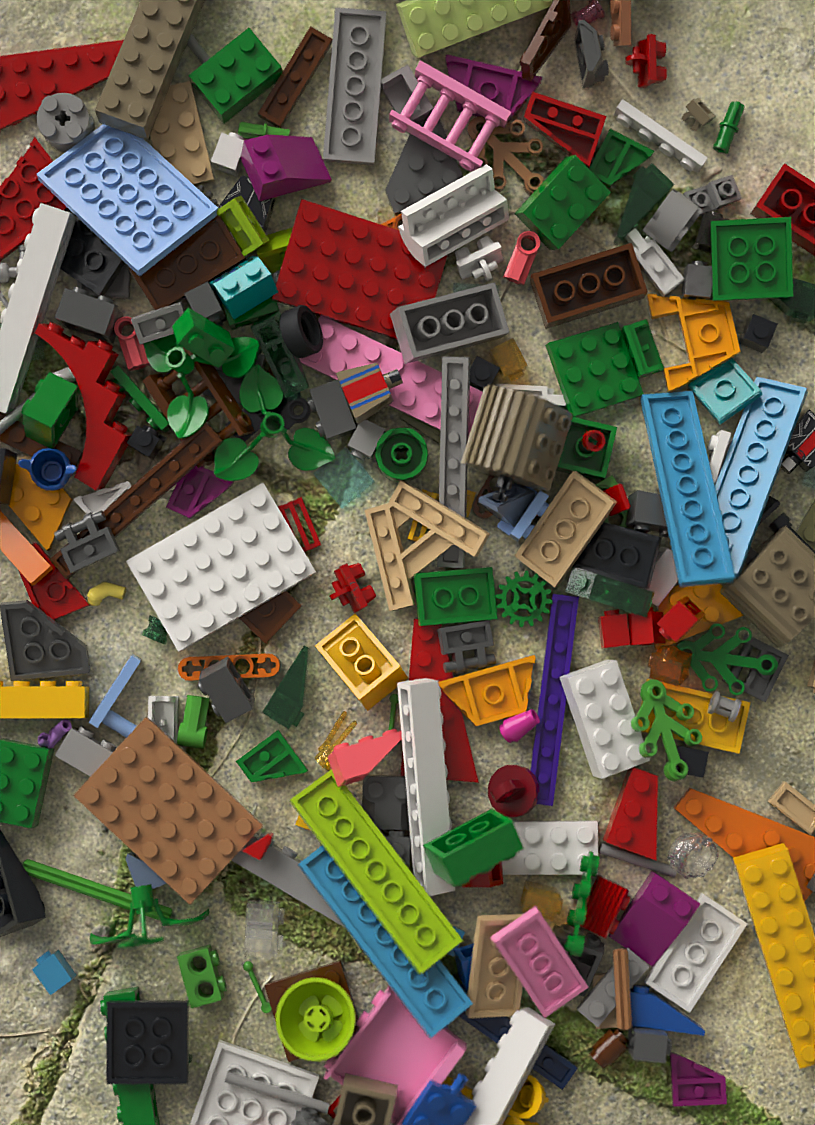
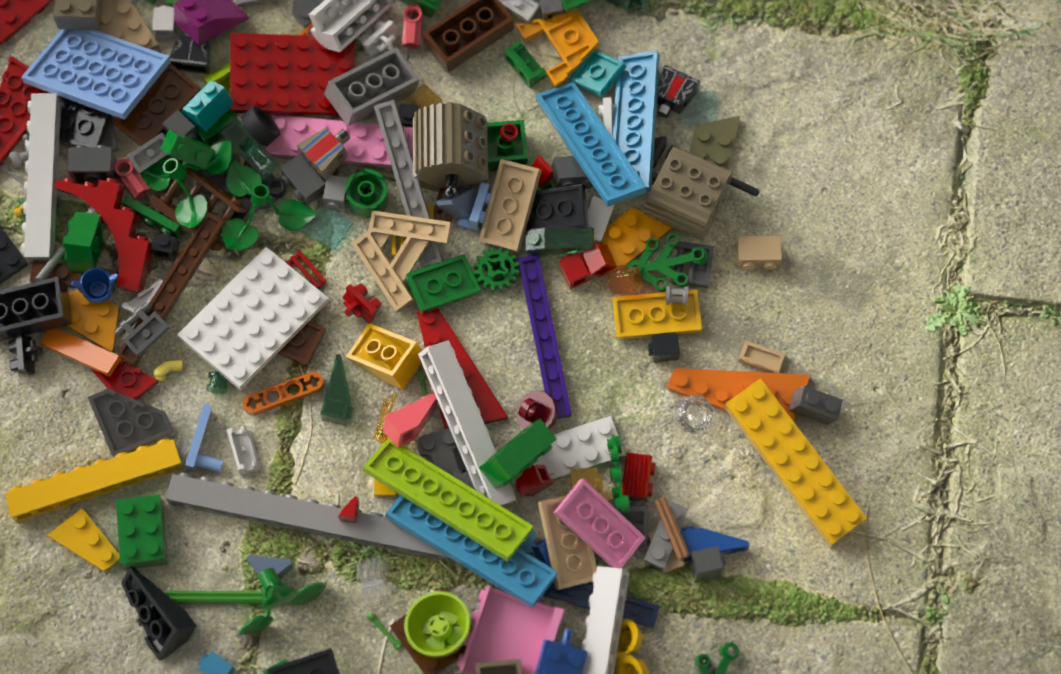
camera: 20 degrees left, 15 degrees down
light grey brick [37,93,94,153] -> none
medium lavender arm [38,719,72,748] -> none
medium nougat plate [73,716,263,905] -> none
magenta wing [166,466,234,519] -> none
bright green piece [177,695,210,749] -> none
bright green brick [177,944,227,1009] -> none
dark grey brick [198,657,255,723] -> none
lime hinge [216,196,270,256] -> none
green wing [236,730,308,783] -> none
dark grey plate [437,620,496,674] -> none
light orange wing [438,655,536,726] -> none
dark pink cone [499,709,540,743] -> none
green plate [545,322,644,417] -> none
white brick [560,659,650,779] -> none
reddish brown brick [589,1029,629,1069] -> none
light grey bar [599,843,678,878] -> none
red wedge [603,767,658,860] -> none
magenta slope [609,871,700,966] -> none
bright green plant [631,679,702,781] -> none
white plate [644,893,748,1013] -> none
red brick [657,596,706,642] -> none
magenta wing [670,1052,727,1107] -> none
black brick [739,314,778,353] -> none

